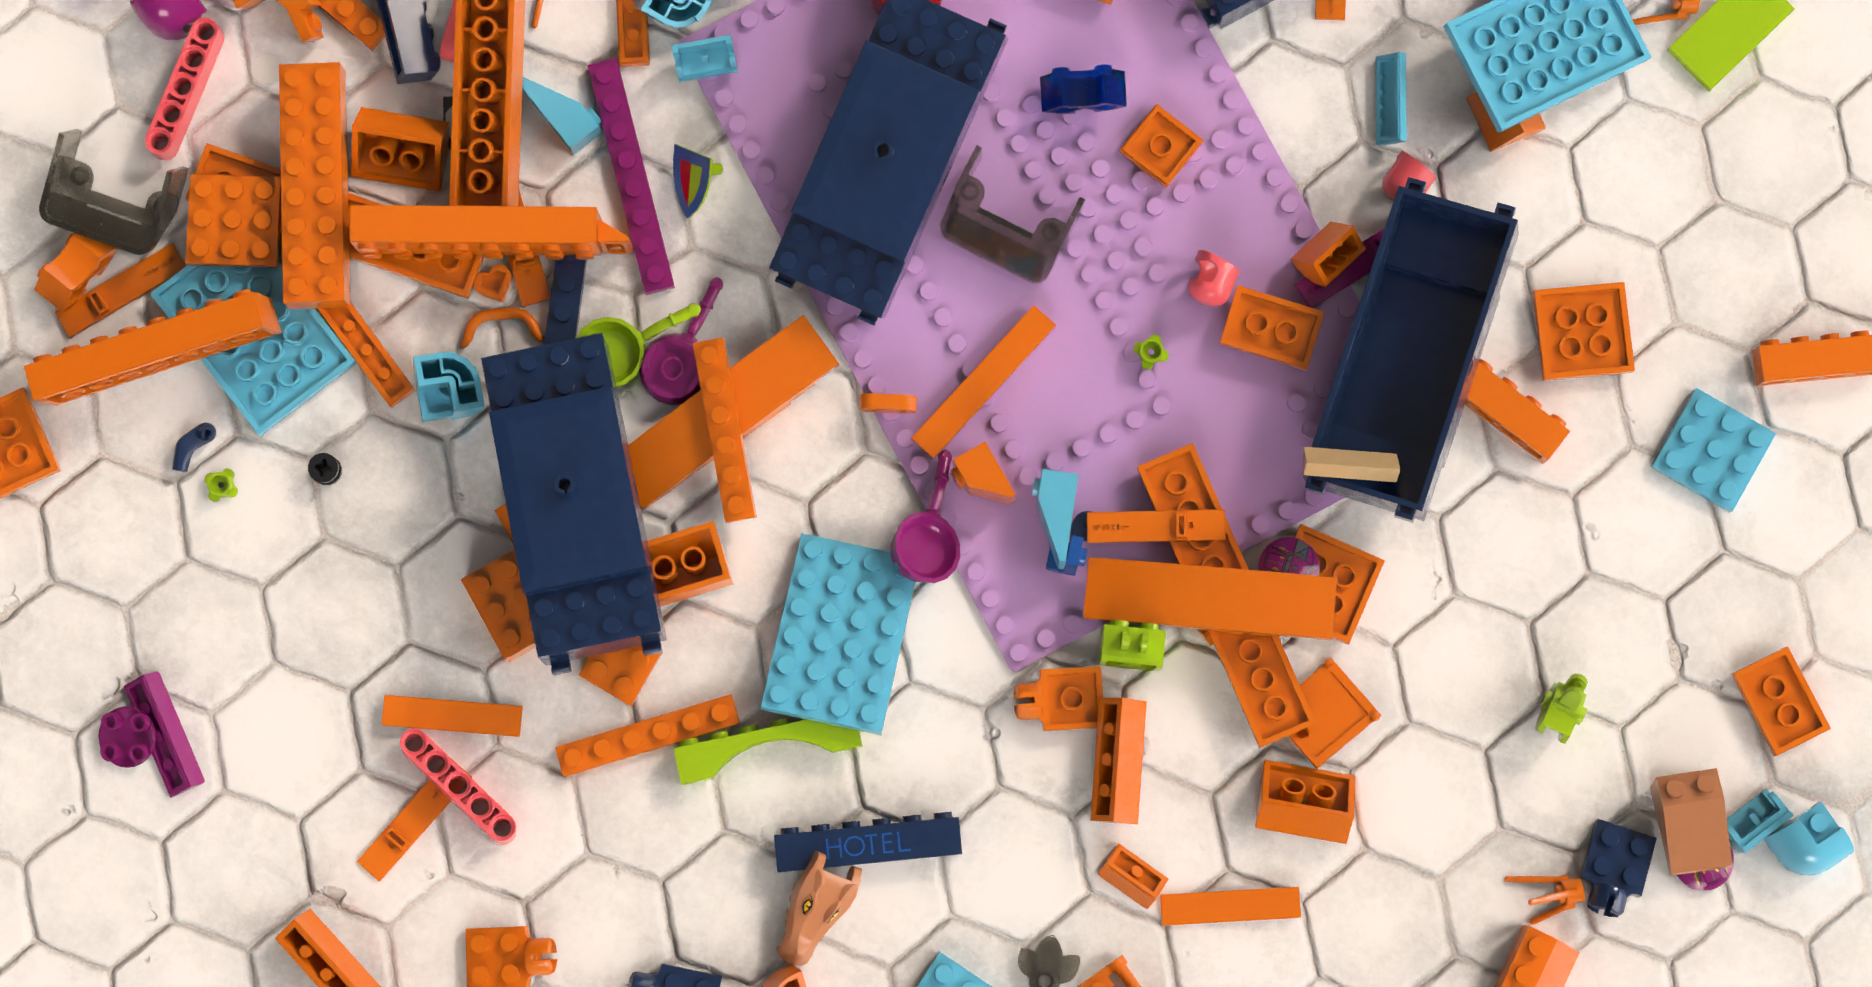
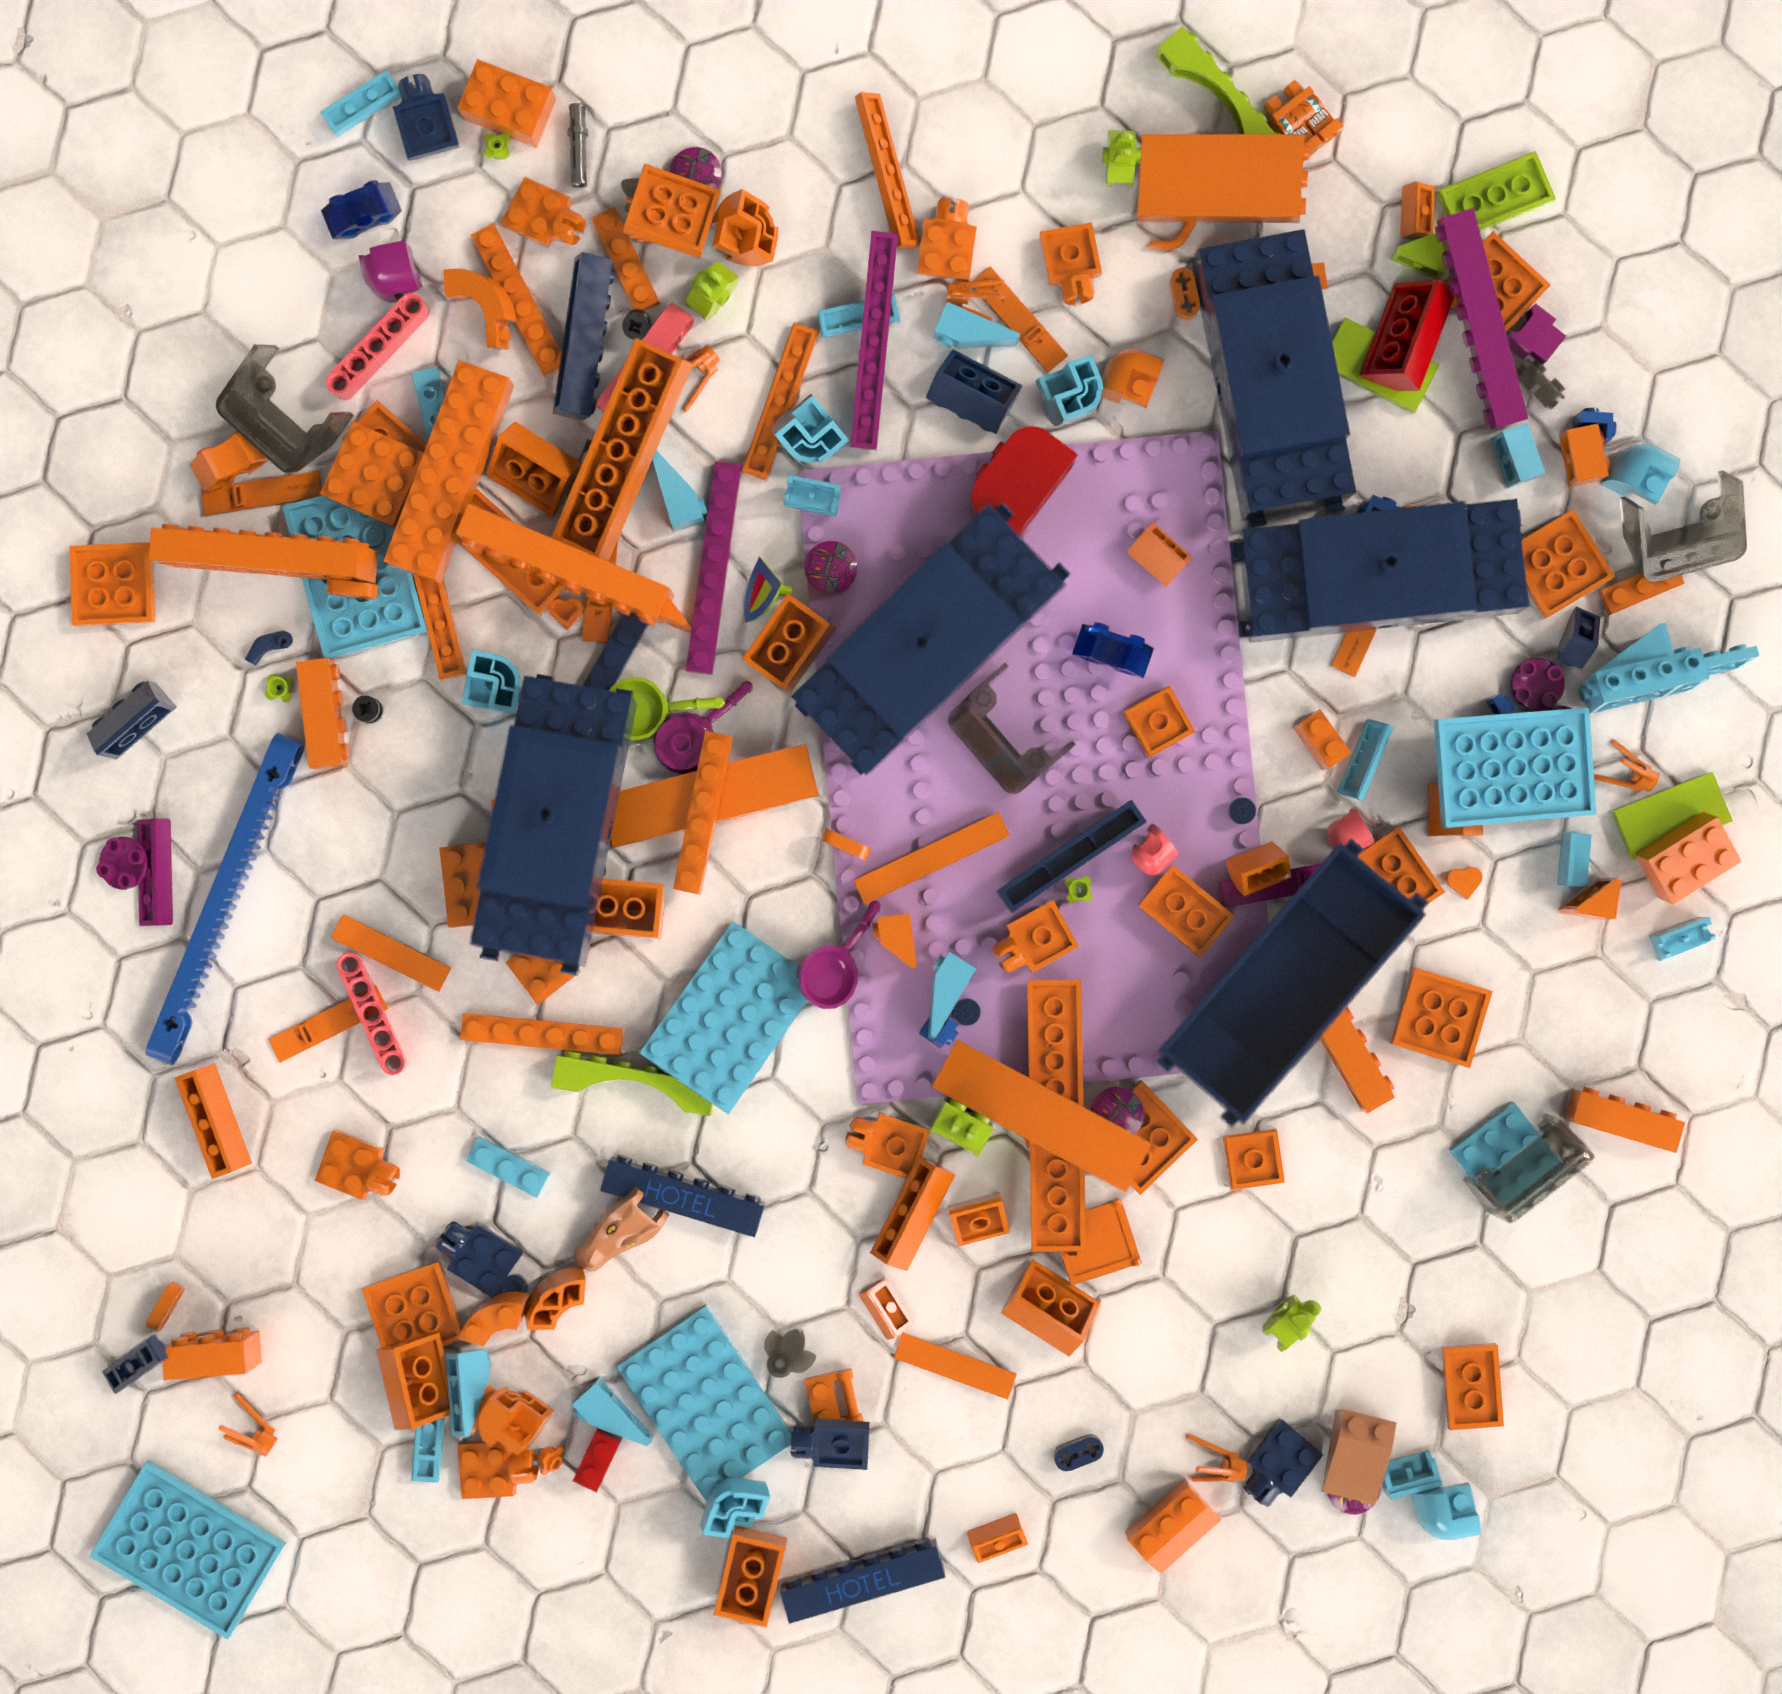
camera: 25 degrees right, 5 degrees up
orange animal [460,307,545,349] -> none
orange piece [1087,509,1226,543] -> none
tan slope [1303,447,1400,482] -> none
none -> slope [86,680,177,759]
none -> blue gear [145,733,304,1065]
none -> orange brick [296,658,350,770]
none -> orange beam [326,579,378,600]
none -> medium azure plate [412,366,445,440]
none -> medium azure plate [466,1136,551,1198]
none -> orange brick [742,593,837,693]
none -> magenta dish [804,541,857,594]
none -> orange slope [948,1192,1010,1247]
none -> orange plate [992,900,1079,973]
none -> dark blue brick [996,799,1147,913]
none -> dark blue beam [1054,1434,1104,1472]
none -> orange tile [1223,1128,1285,1190]
none -> dark blue tile [1228,797,1256,825]
none -> orange brick [1293,709,1351,770]
none -> orange plate [1358,826,1445,903]
none -> orange tile [1446,867,1483,900]
none -> clear smoke windscreen [1463,1114,1595,1223]
none -> medium azure panel [1557,831,1592,888]
none -> orange slope [1558,877,1622,920]
none -> orange brick [1634,812,1742,905]
none -> medium azure hinge [1649,917,1716,961]

